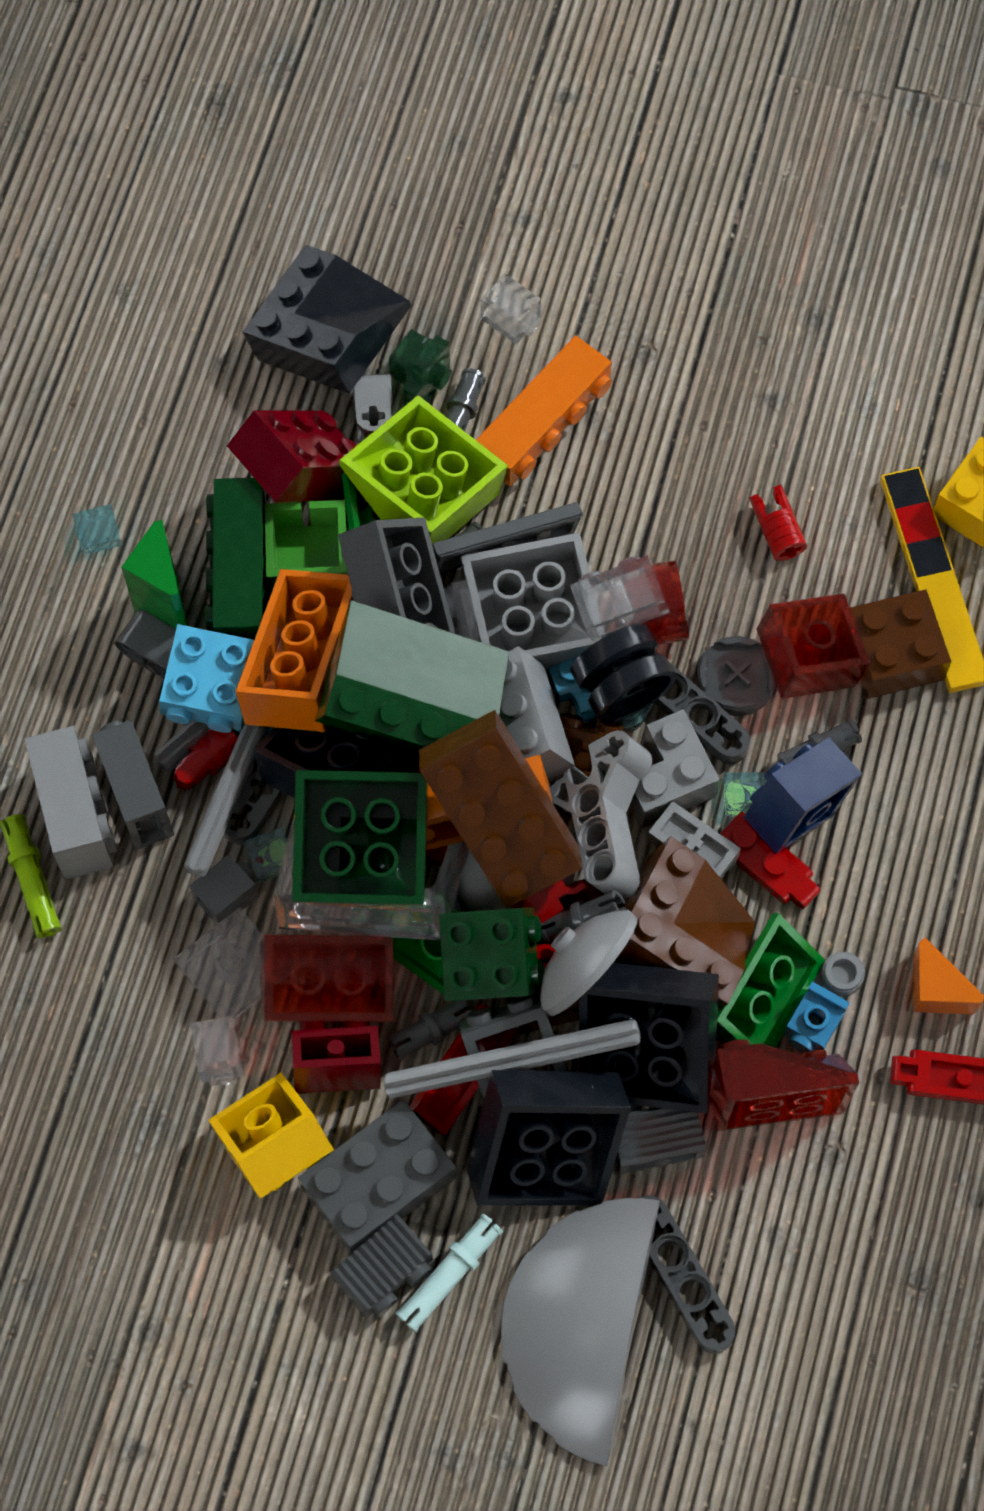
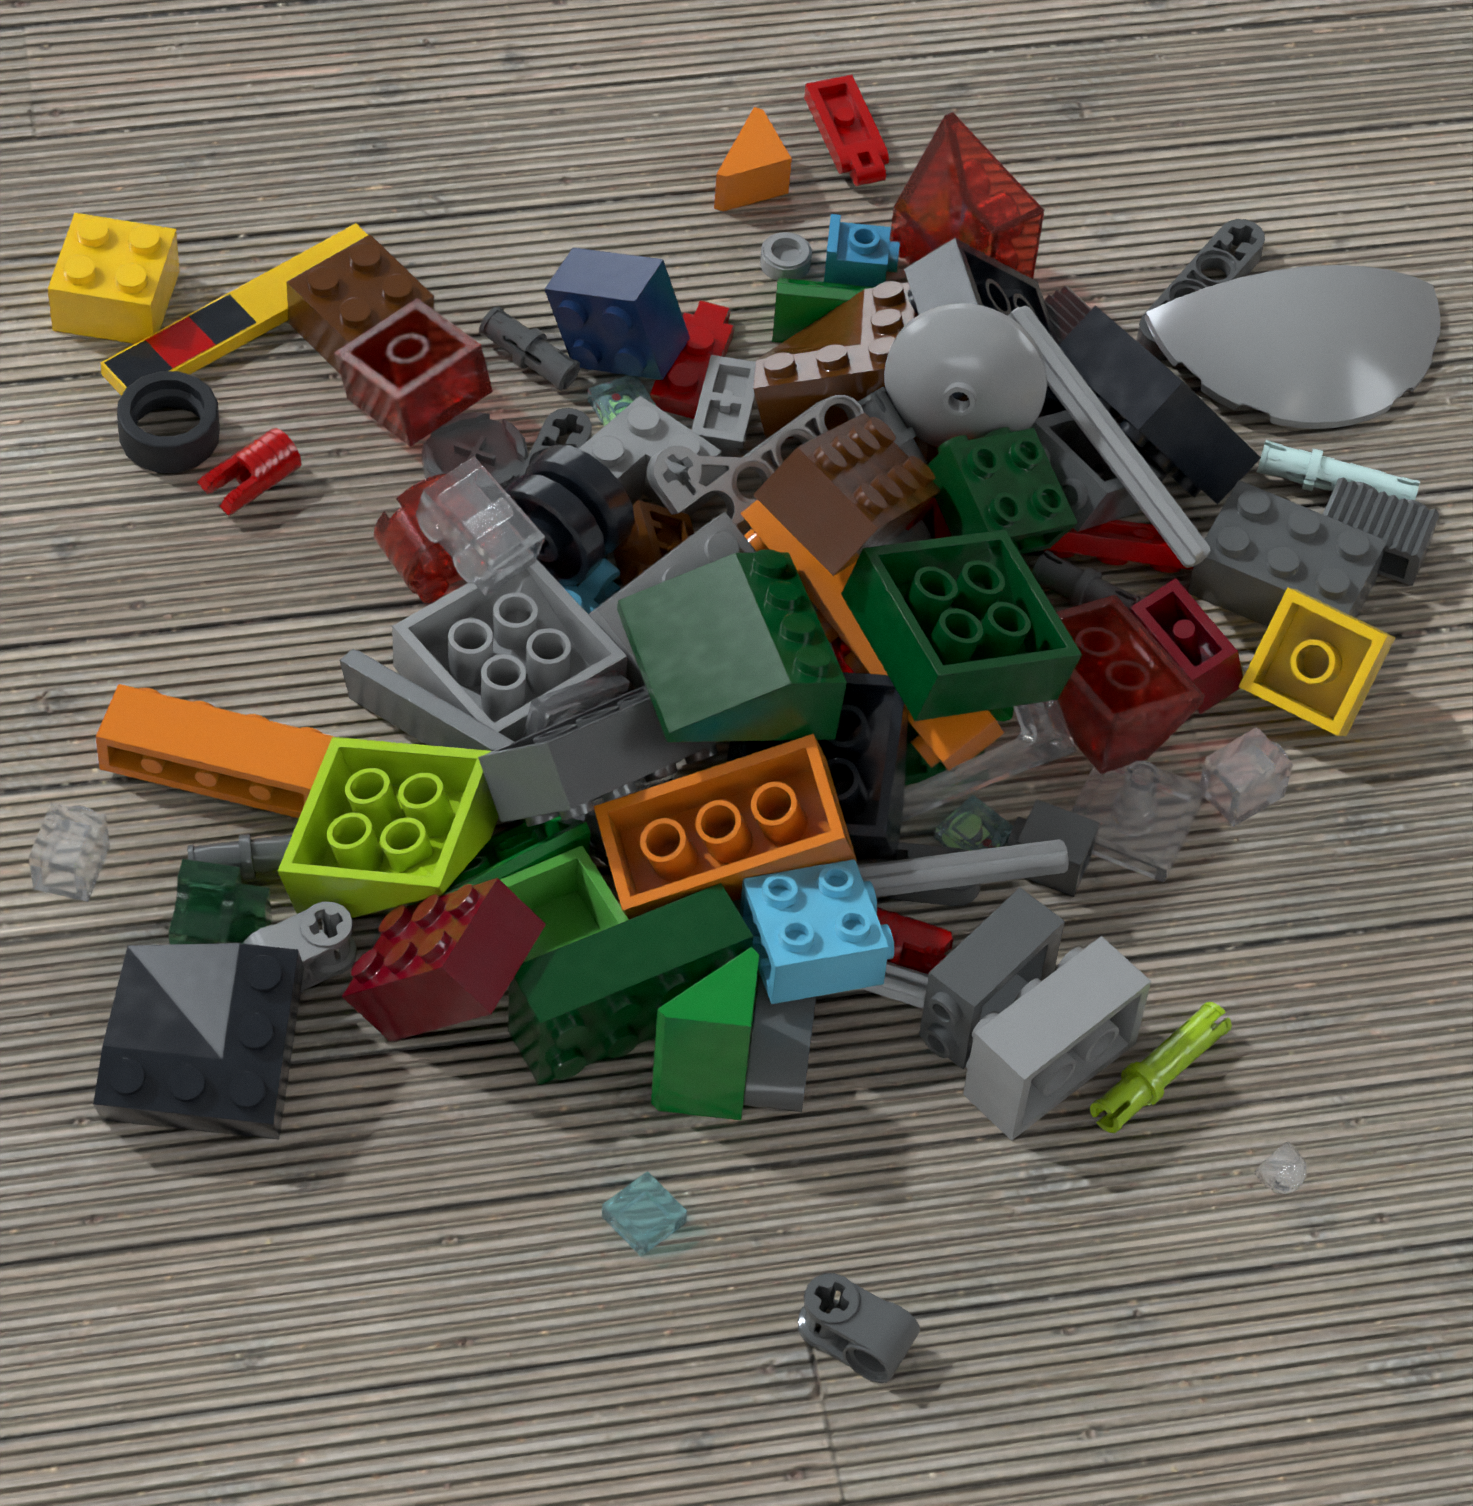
camera: 120 degrees left, 15 degrees down
none -> black tyre [117,371,220,473]

